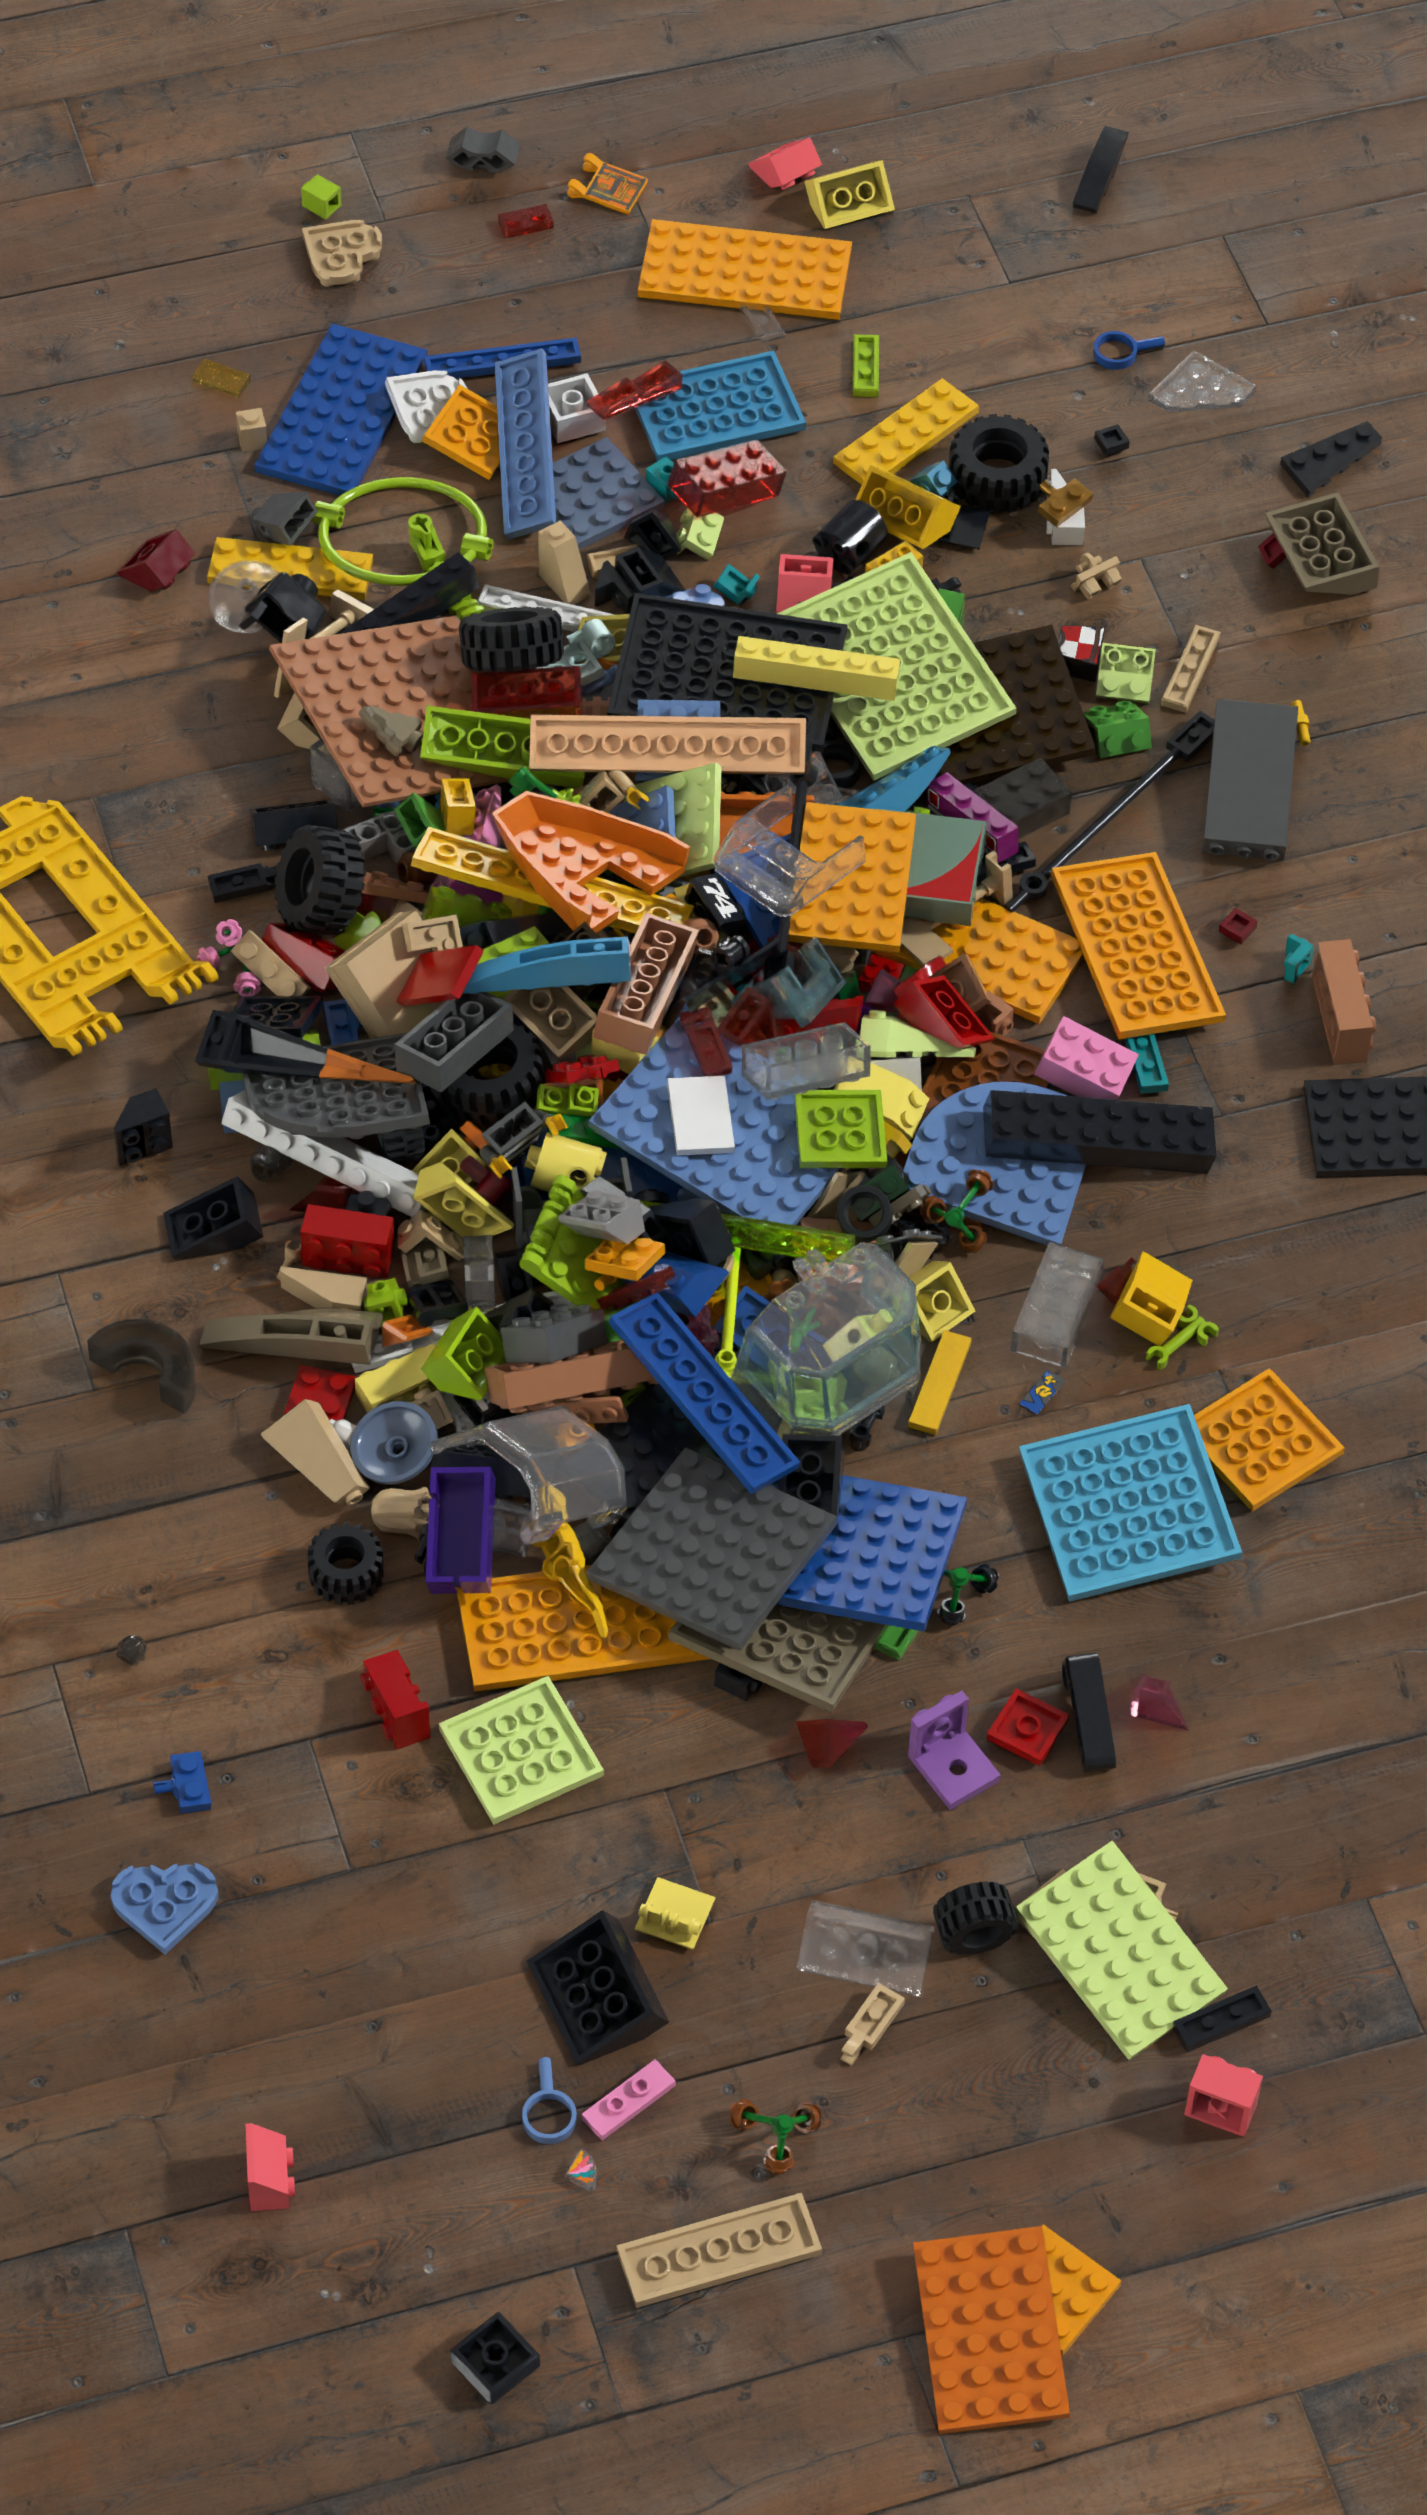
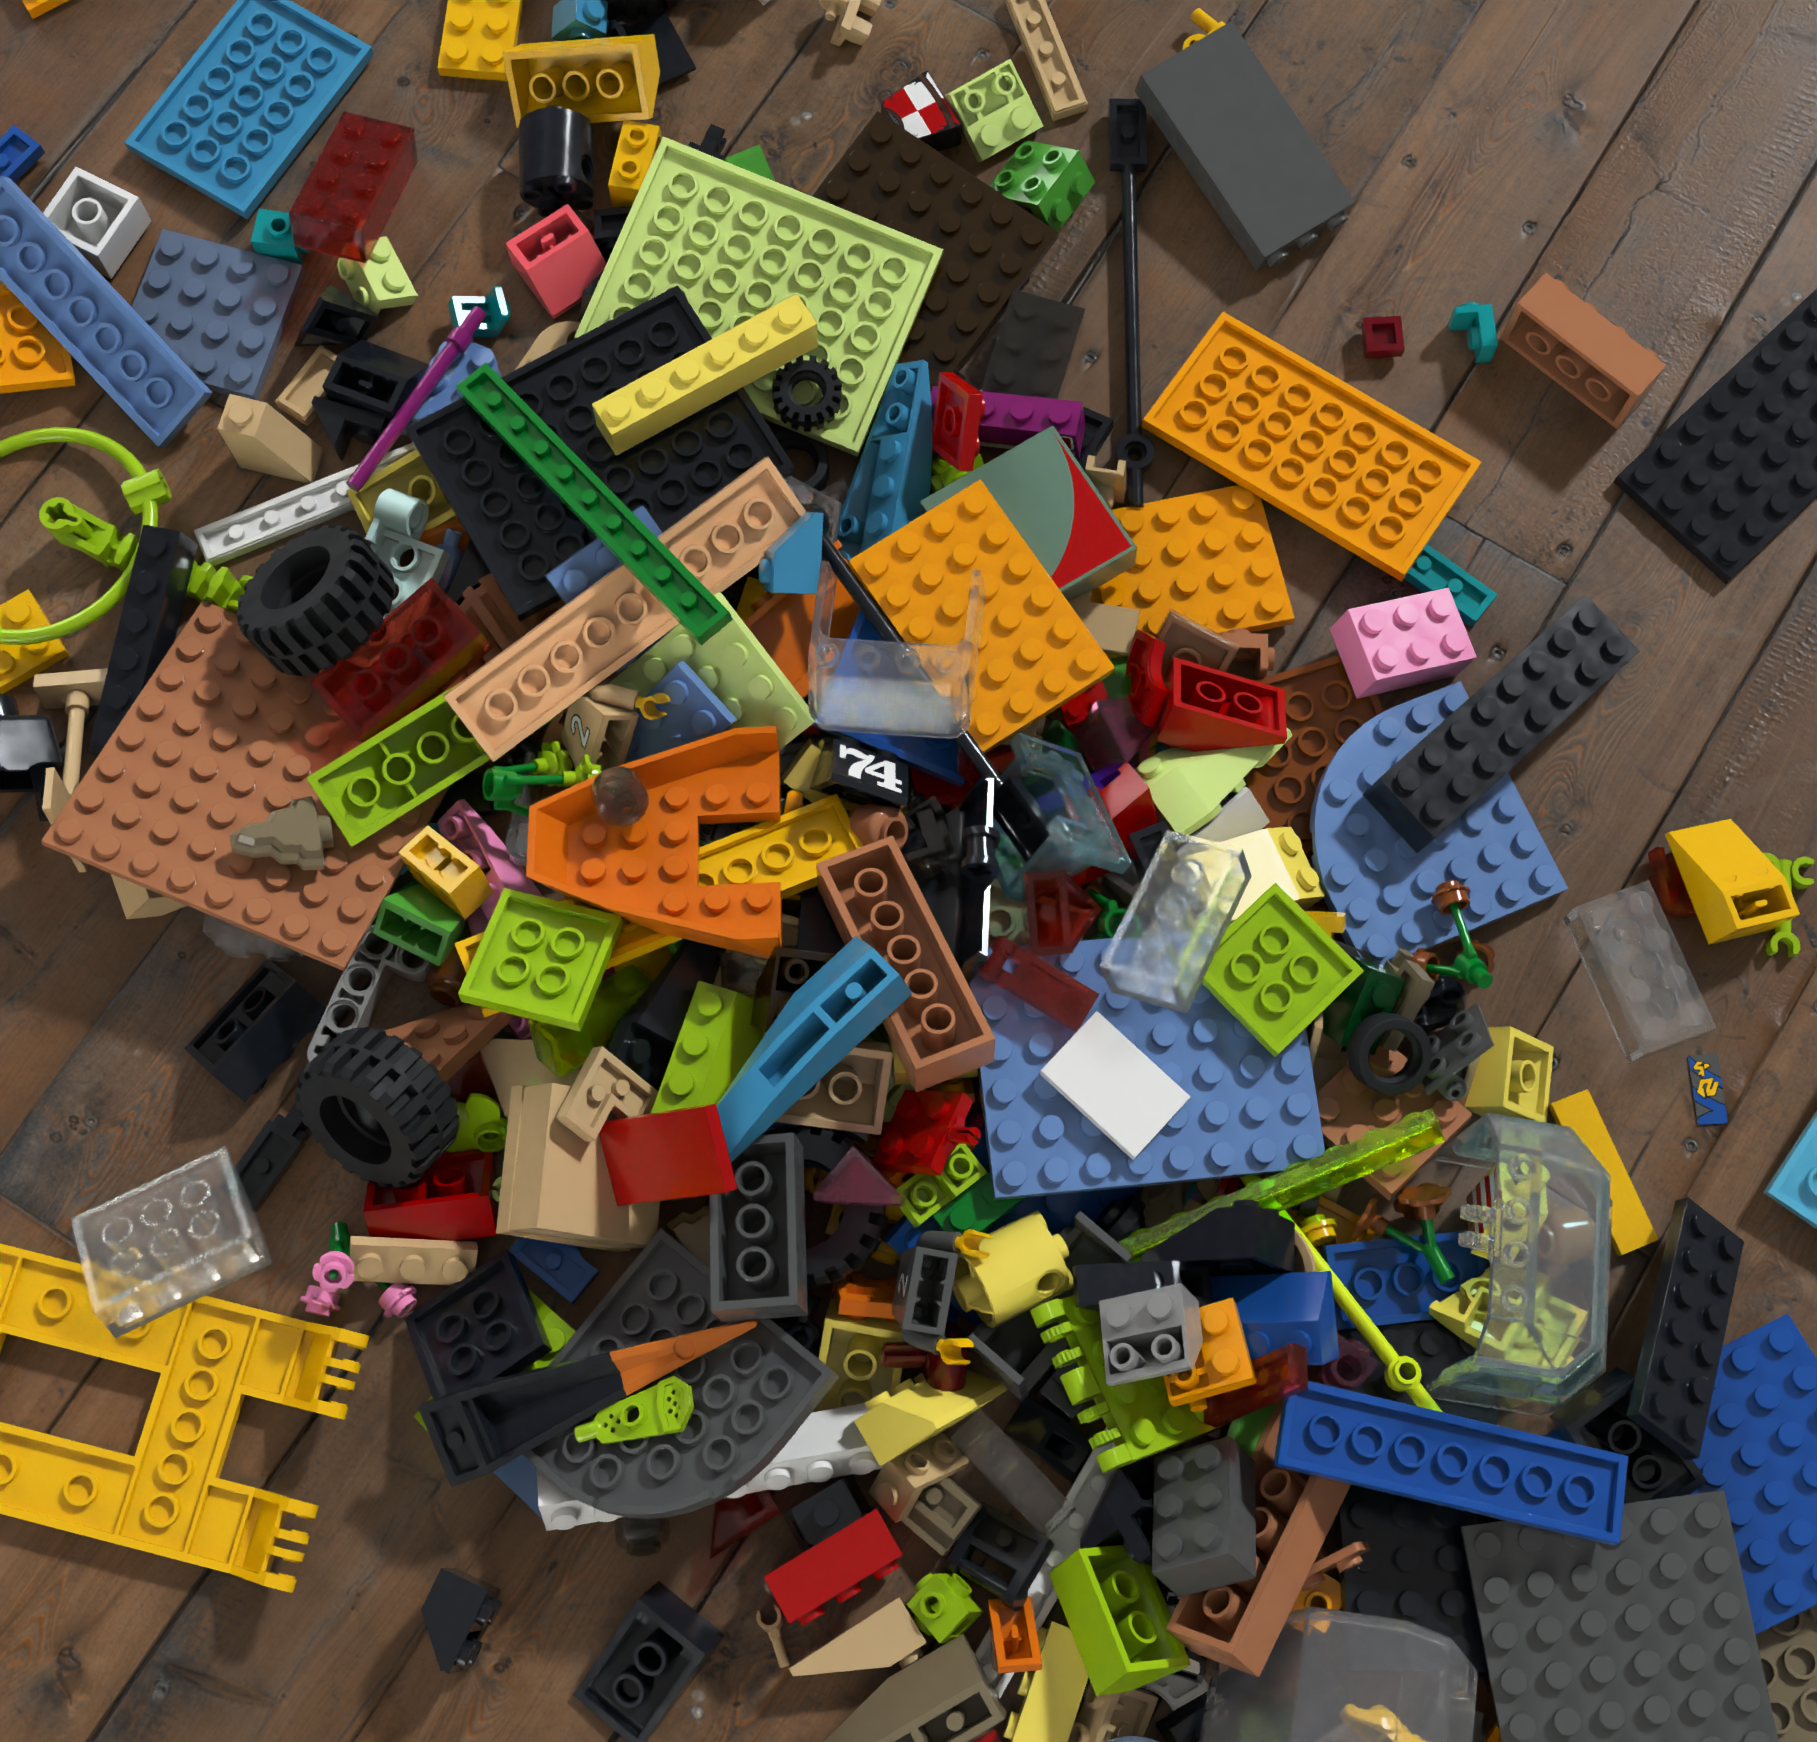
camera: 40 degrees left, 20 degrees up
clear red slope [587,360,682,420] -> none
none -> clear slope [71,1146,272,1338]
none -> magenta bar [346,306,486,492]
none -> green plate [455,363,733,645]
none -> lime plate [458,888,624,1032]
none -> lime piece [575,1375,694,1444]
none -> clear smoke head [591,766,649,827]
none -> dark azure slope [759,512,824,594]
none -> black tyre [772,355,842,432]
none -> clear pink slope [813,1146,905,1207]
none -> red plate [932,372,985,471]
none -> yellow plate [1300,1214,1337,1248]
none -> black plate [1626,1197,1744,1460]

